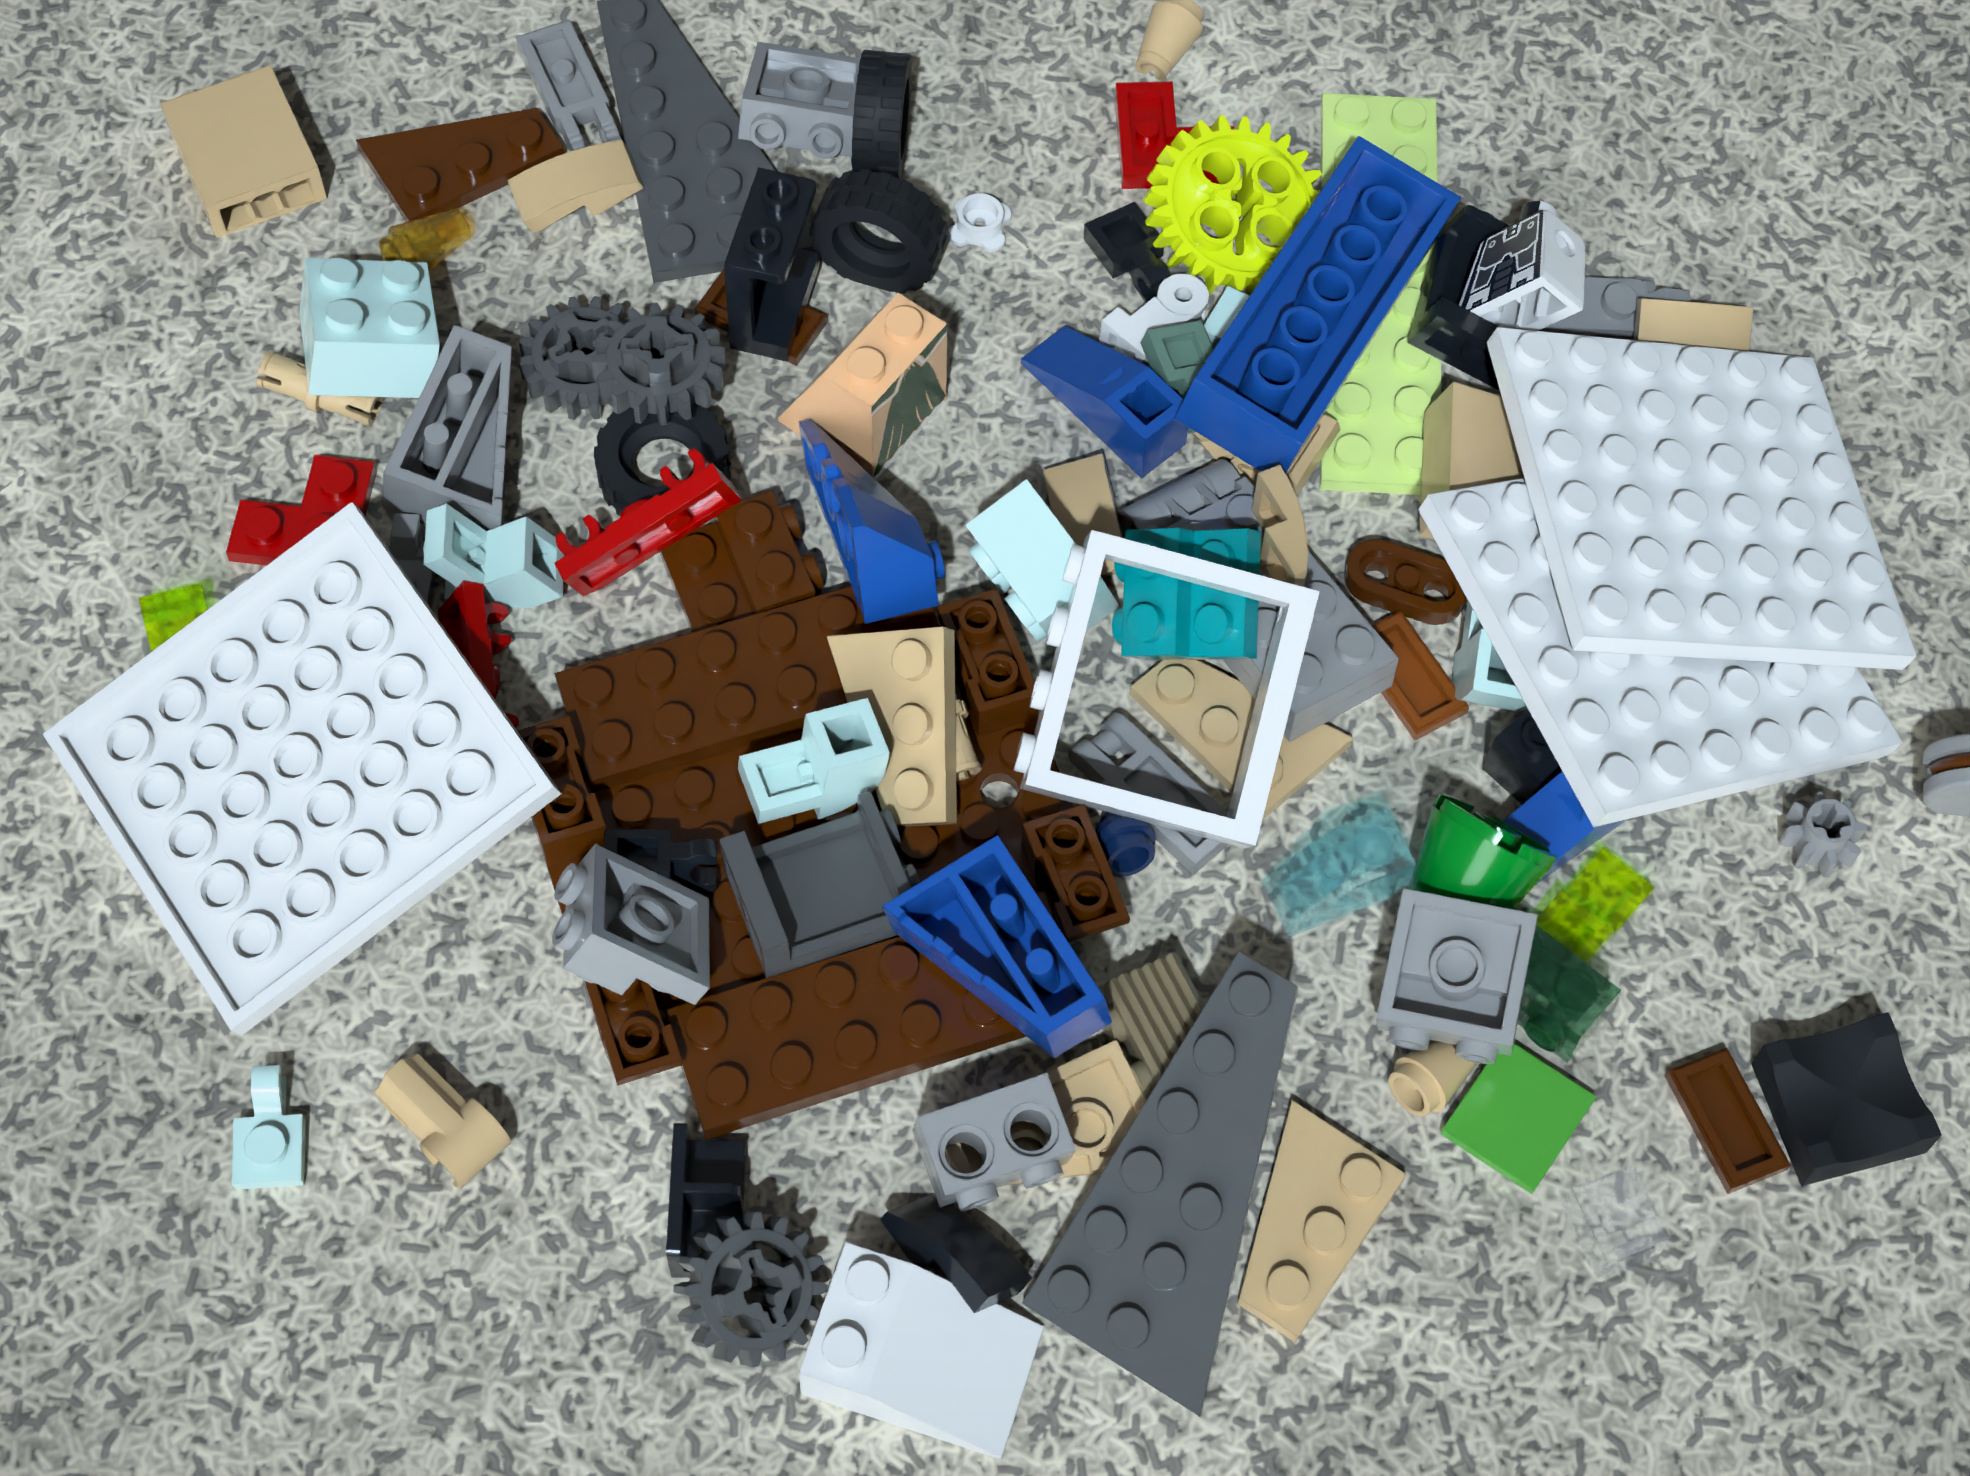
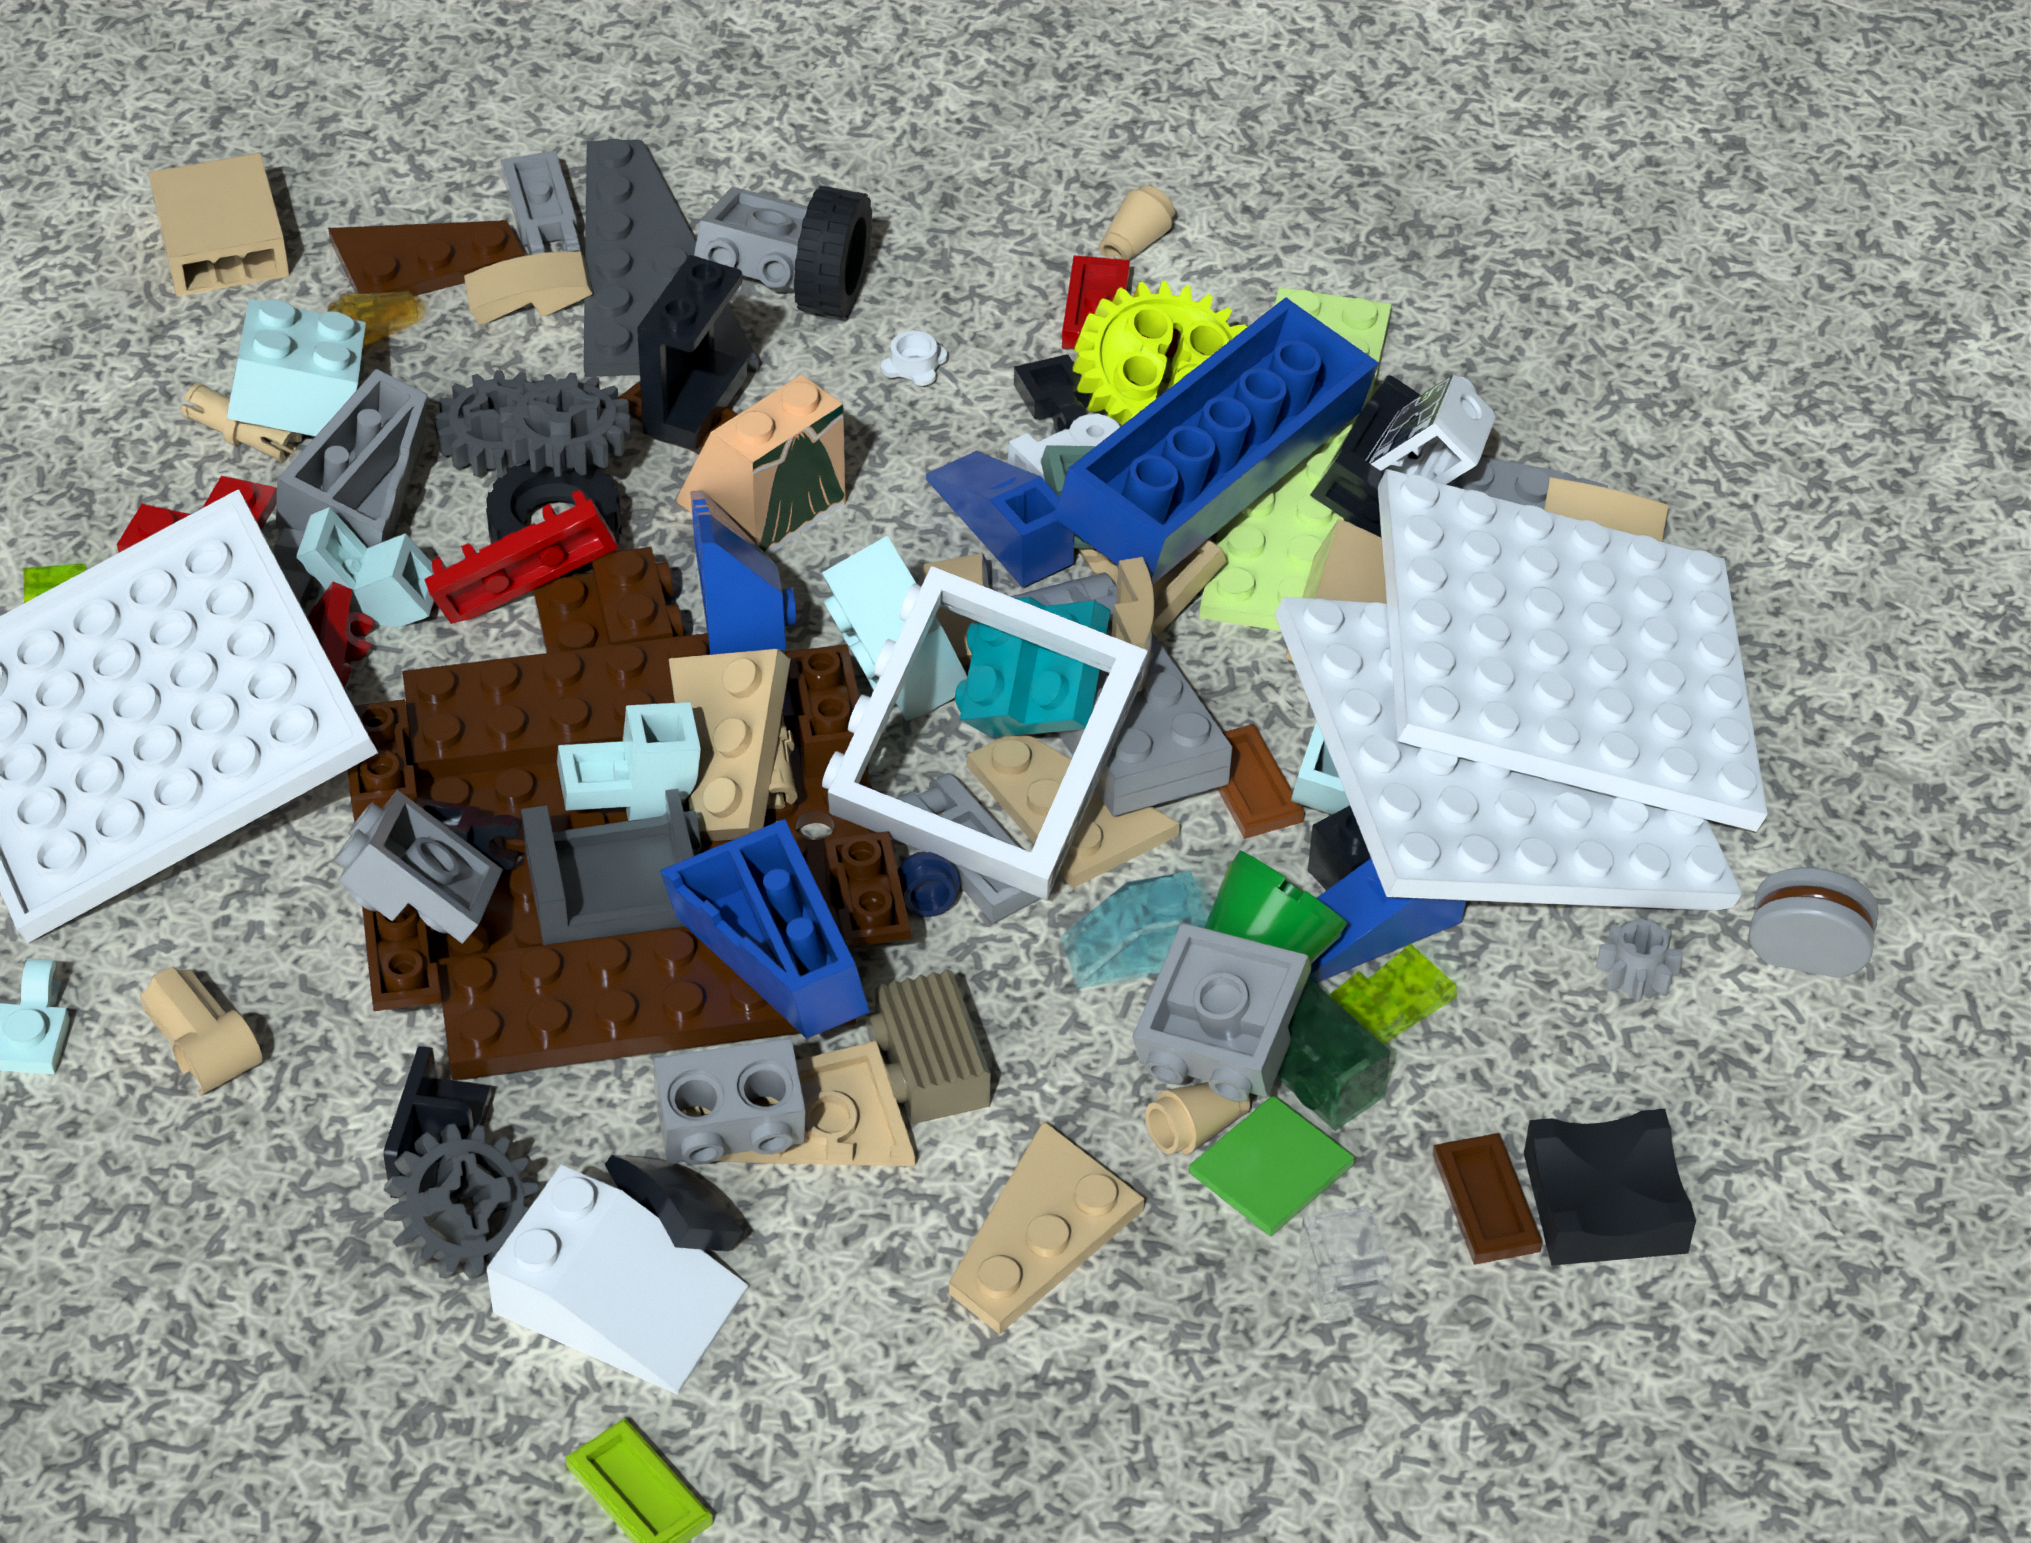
camera: 10 degrees right, 15 degrees down
black tyre [809,169,948,294] -> none
dark grey wing [1022,951,1298,1417] -> none
reddish brown plate [1344,539,1467,625] -> none

